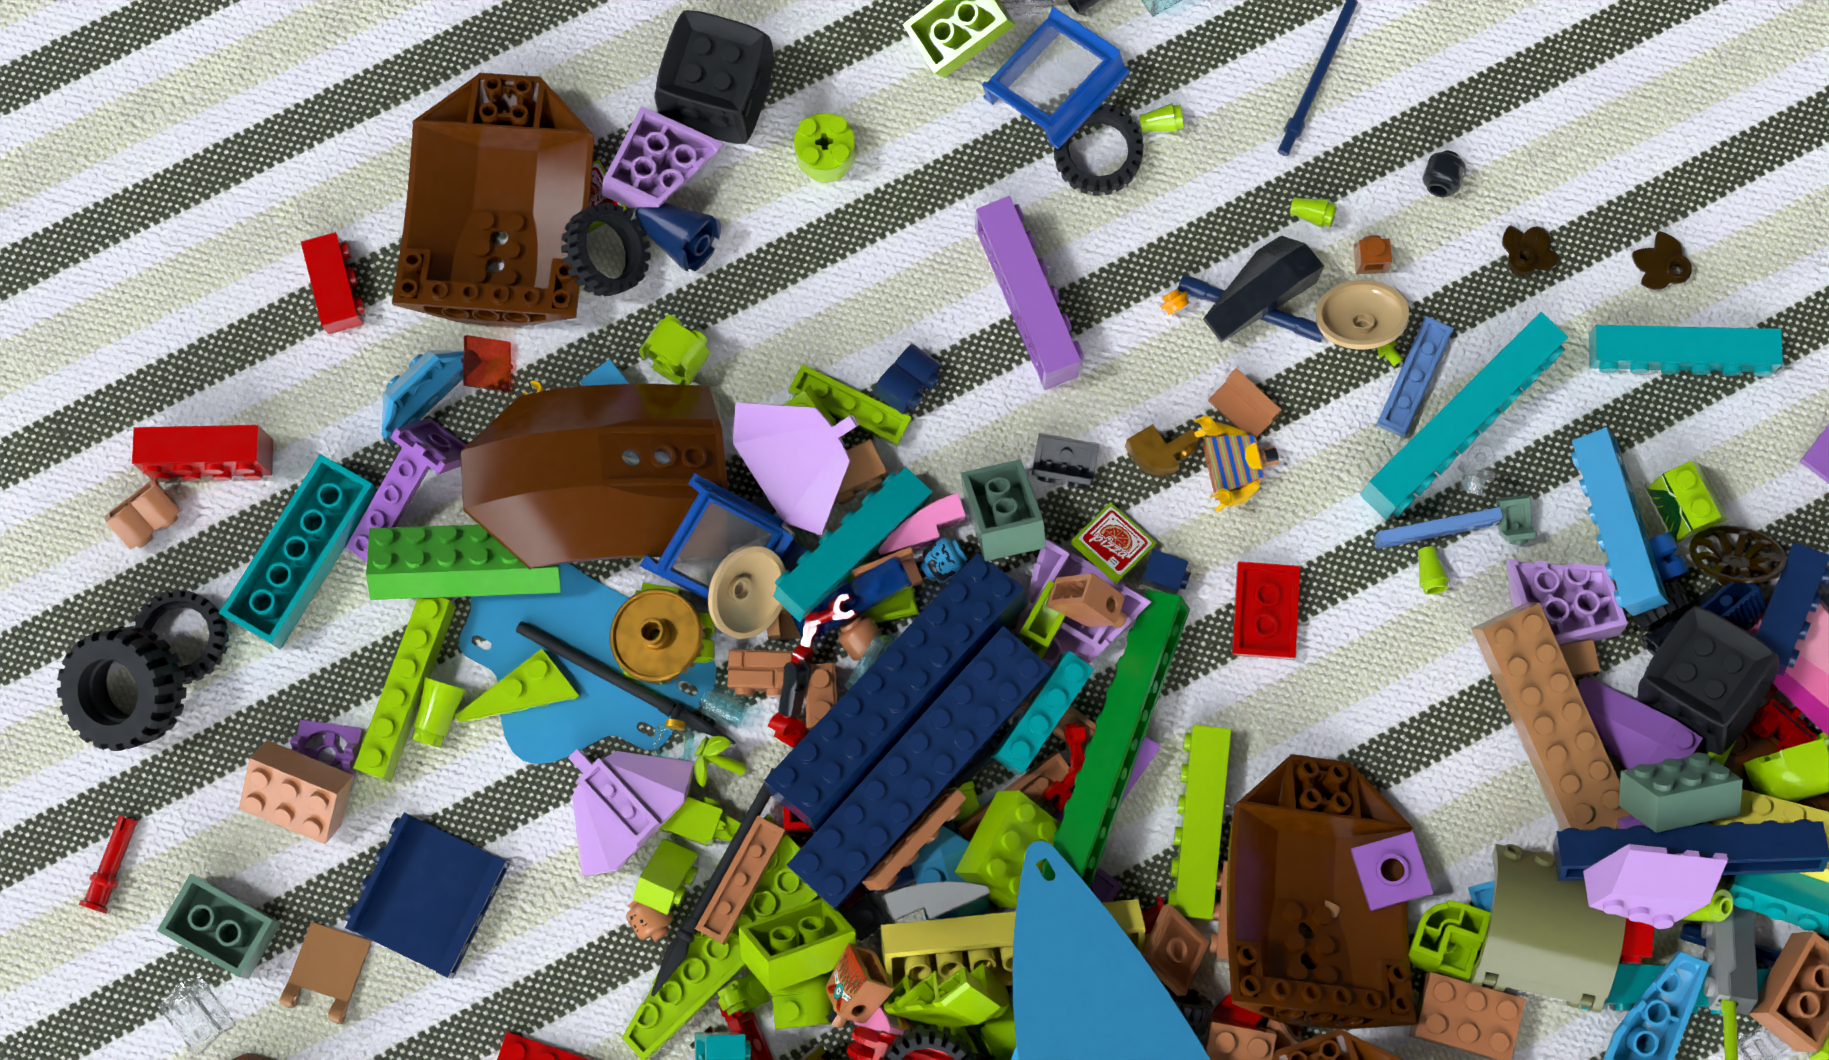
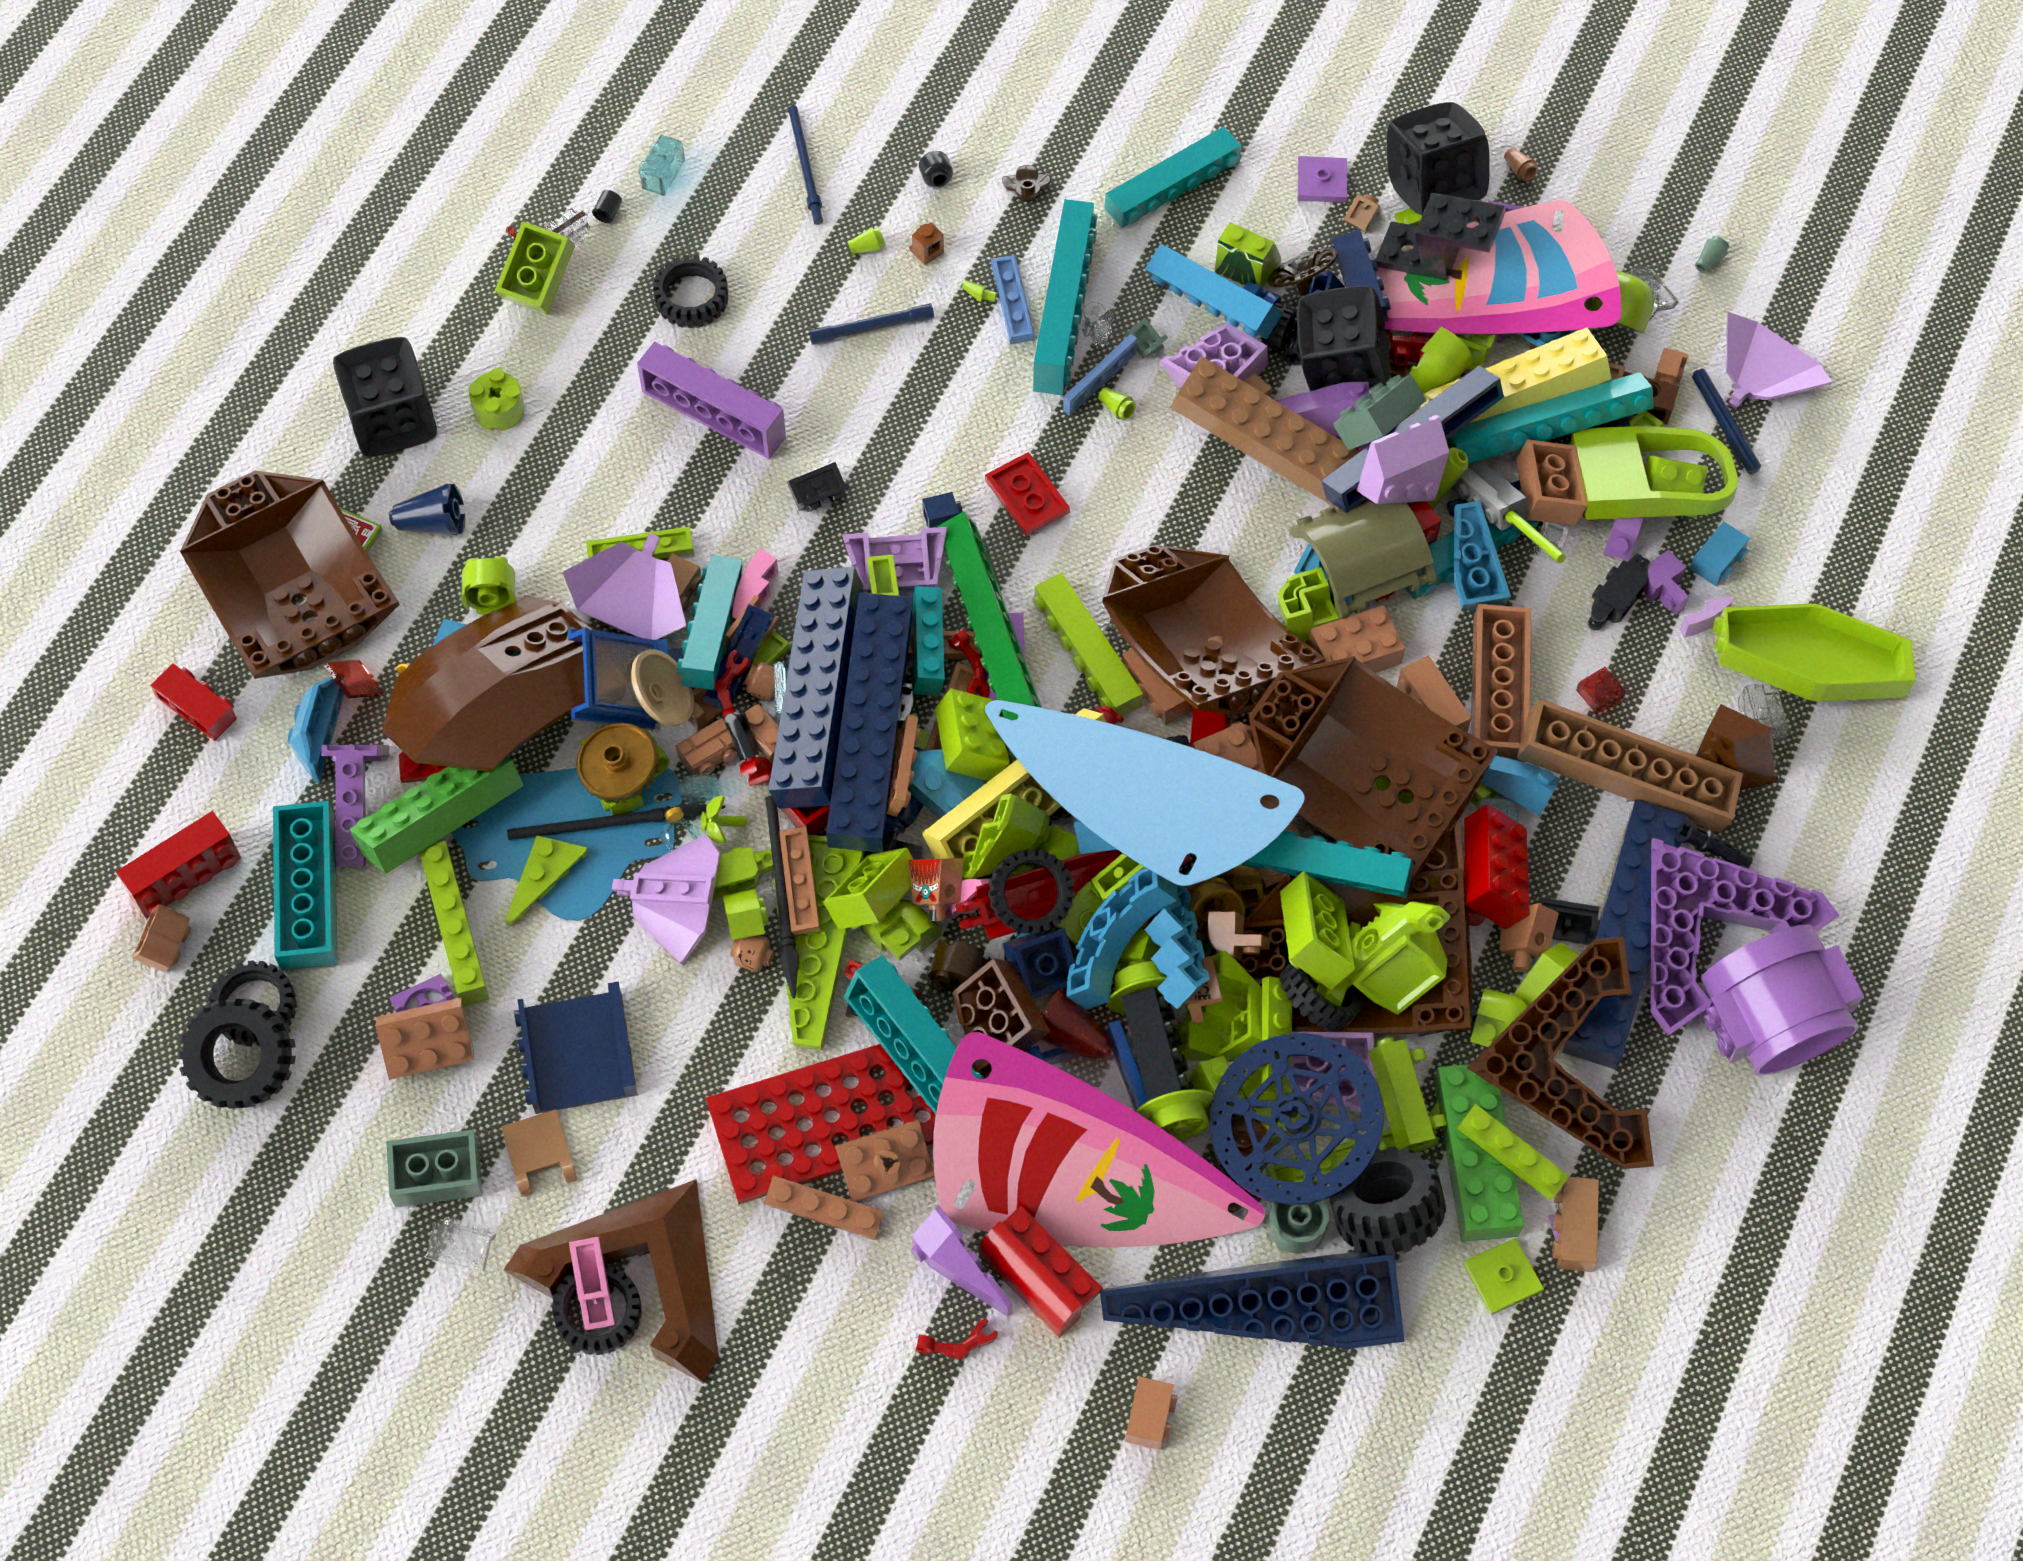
camera: 40 degrees left, 15 degrees down
red pin [79,815,138,914] -> none
lime plant [411,677,466,748] -> none
black tyre [561,203,651,297] -> none
lavender wedge [602,106,724,208] -> none
lime plate [717,973,770,1016] -> none
dark blue brick [873,343,942,415] -> none
light grey slope [884,881,990,921] -> none
dark azure head [920,537,968,583] -> none
sand green brick [961,459,1046,561] -> none
piece [982,7,1130,149] -> none
nougat torso [1047,573,1127,628] -> none
tile [1071,502,1157,585] -> none
pearl gold brick [1125,424,1199,476] -> none
lime cone [1139,103,1184,132] -> none
nougat tile [1141,905,1210,996] -> none
light orange plate [1160,289,1189,315] -> none
torso [1194,415,1279,512] -> none
black wedge [1203,236,1324,343] -> none
nougat panel [1208,368,1281,439] -> none
tan dish [1316,280,1409,350] -> none
medium lavender piece [1350,831,1433,912] -> none
dark brown plate [1632,231,1692,290] -> none

